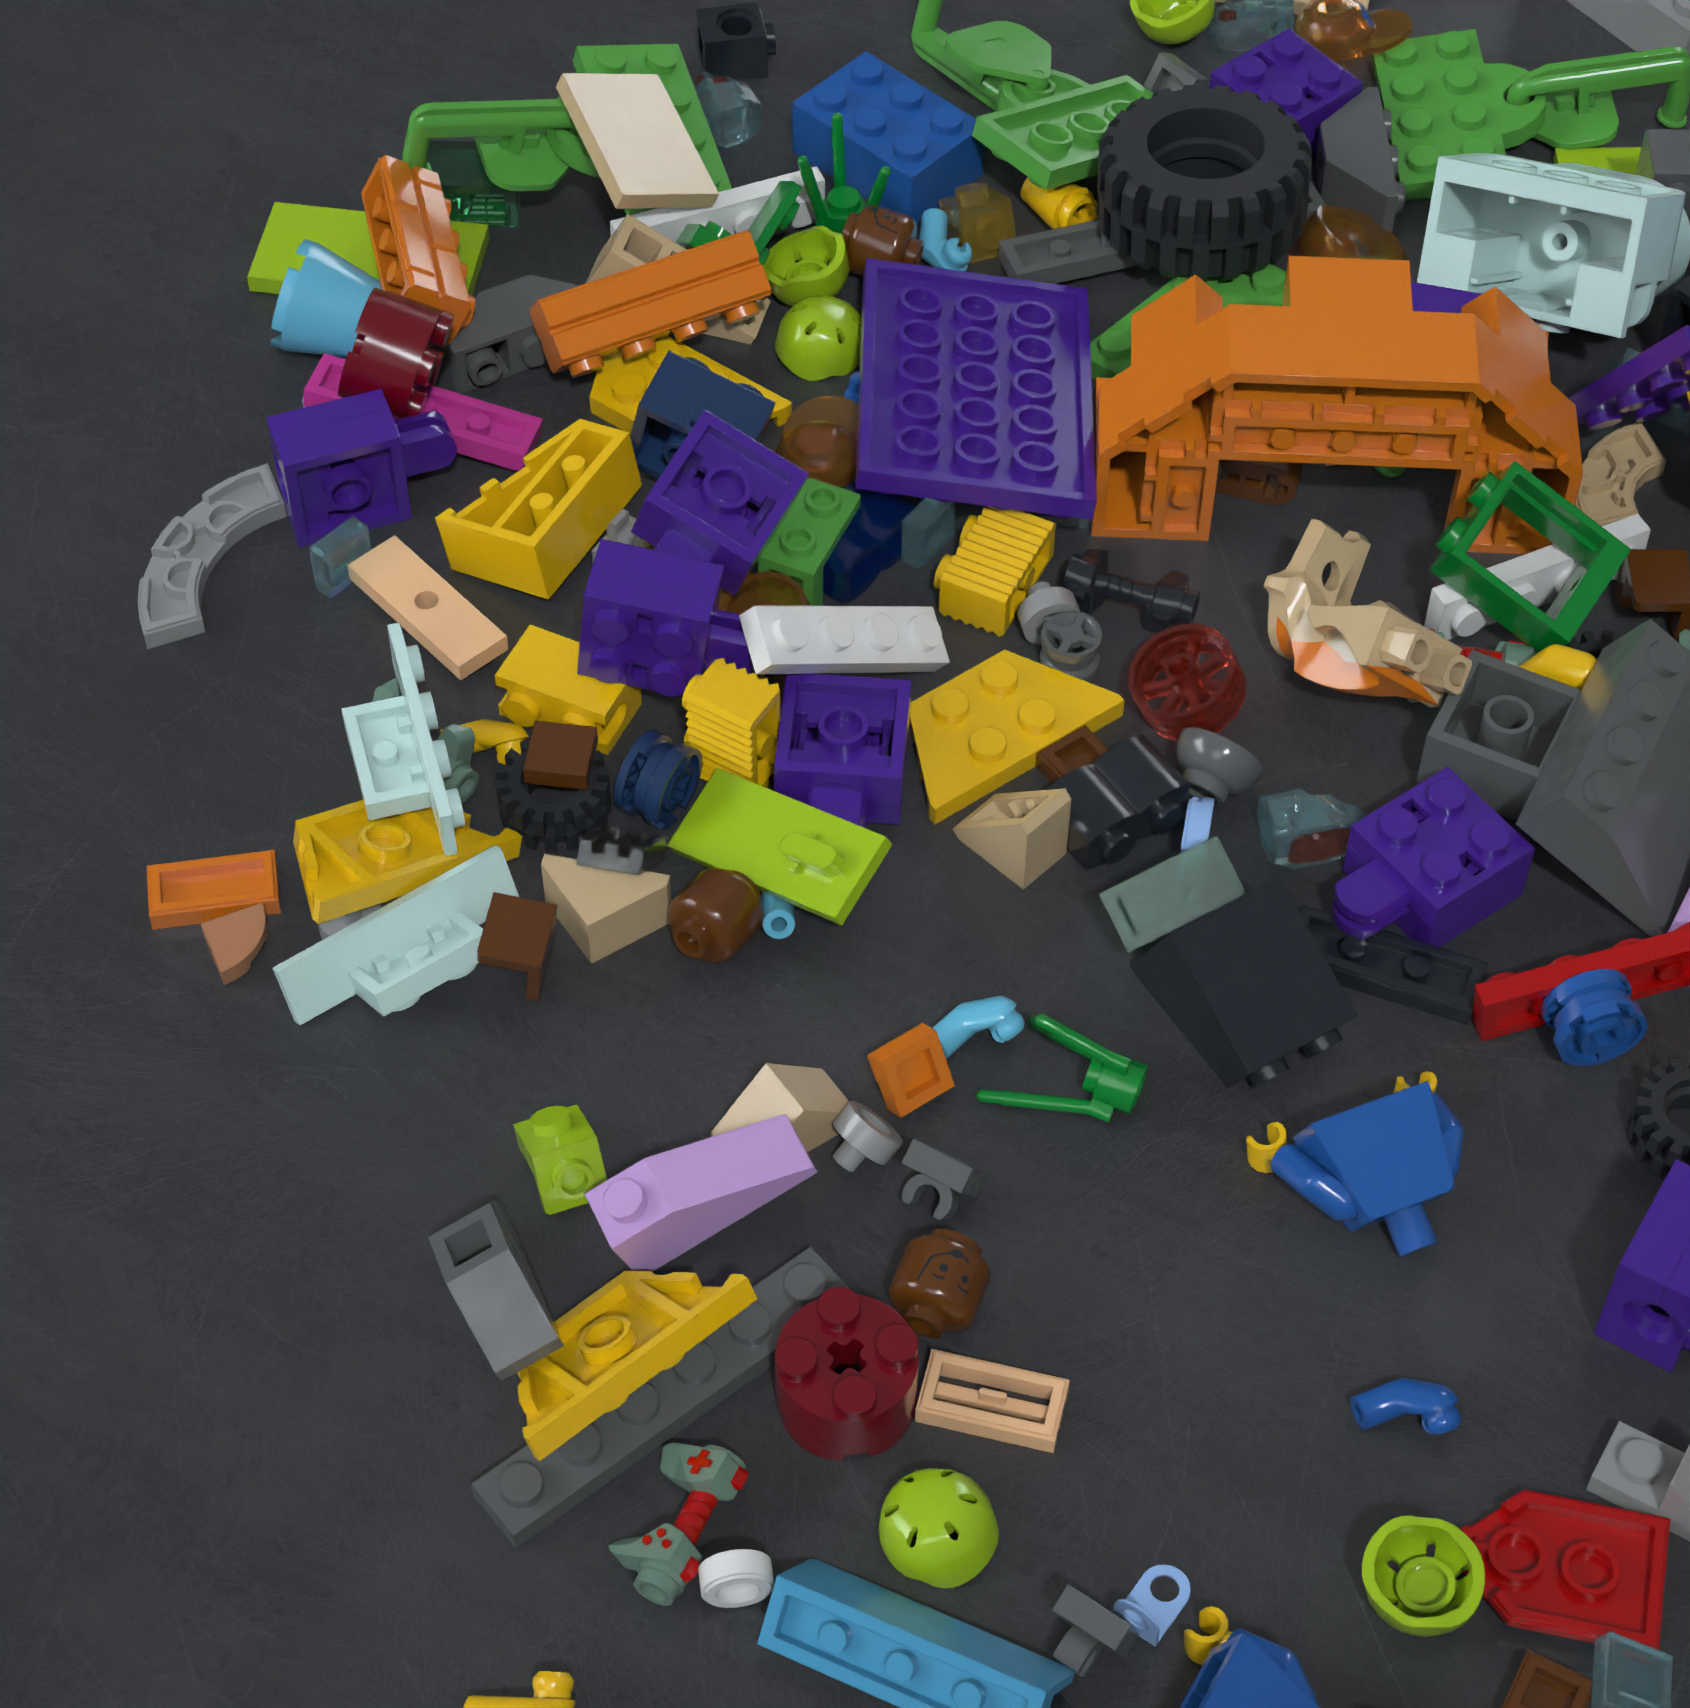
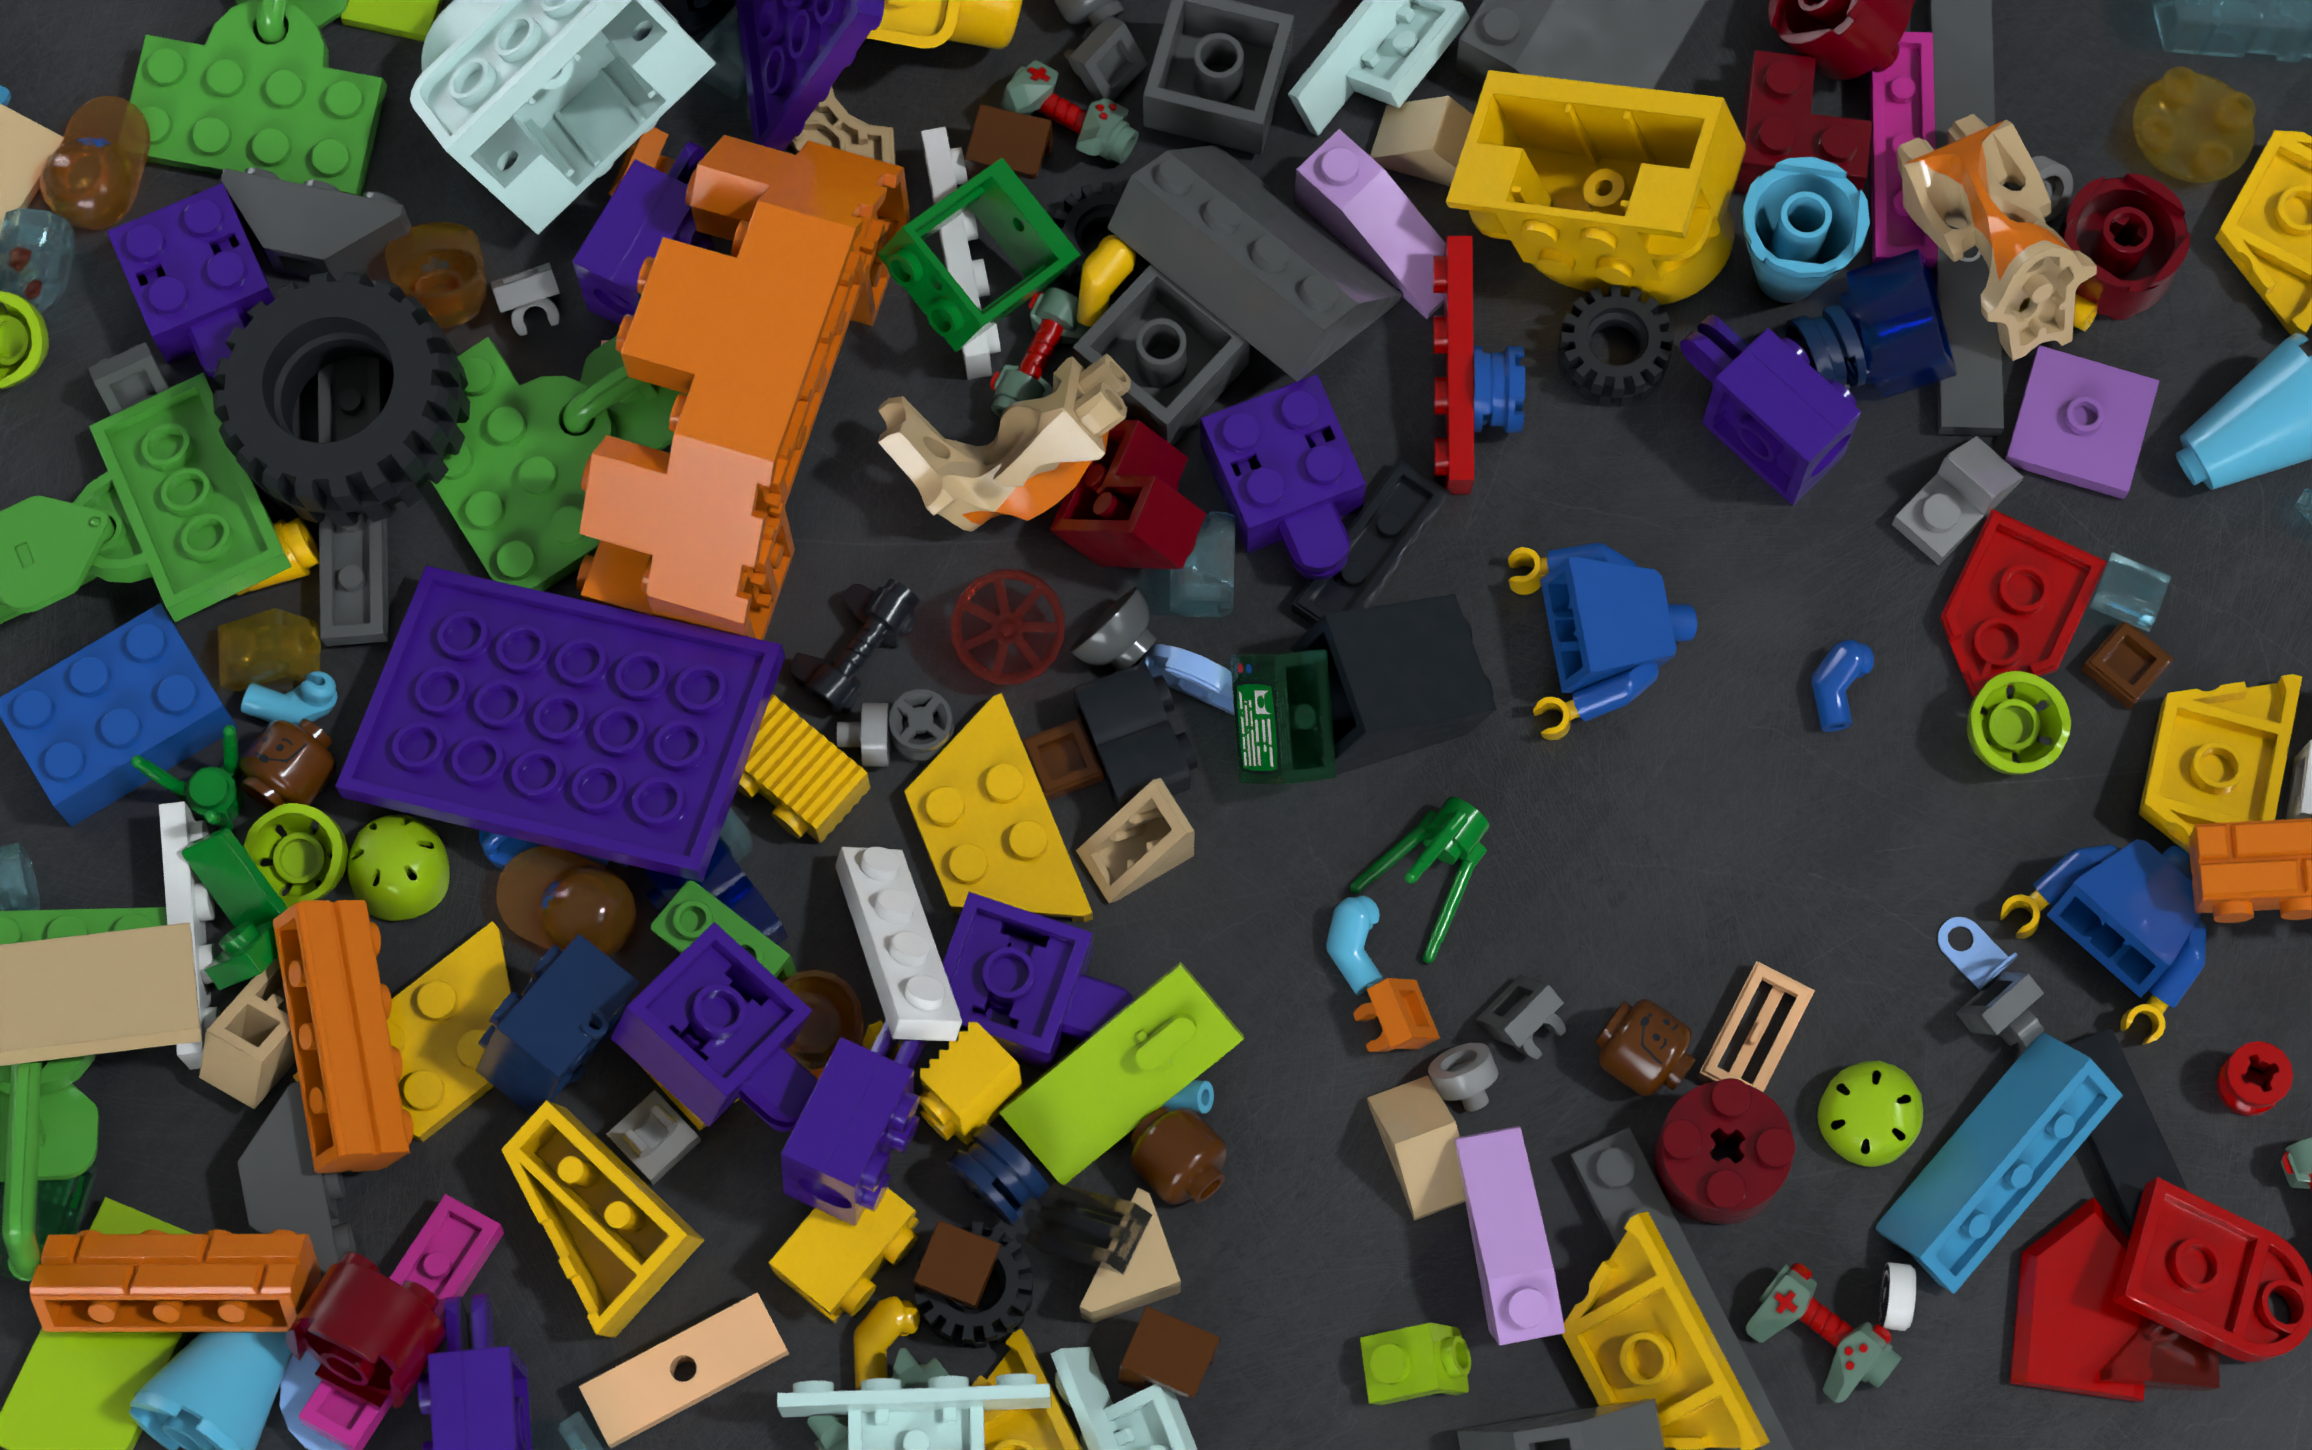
camera: 75 degrees left, 20 degrees up
none -> dark red brick [1050,420,1206,569]

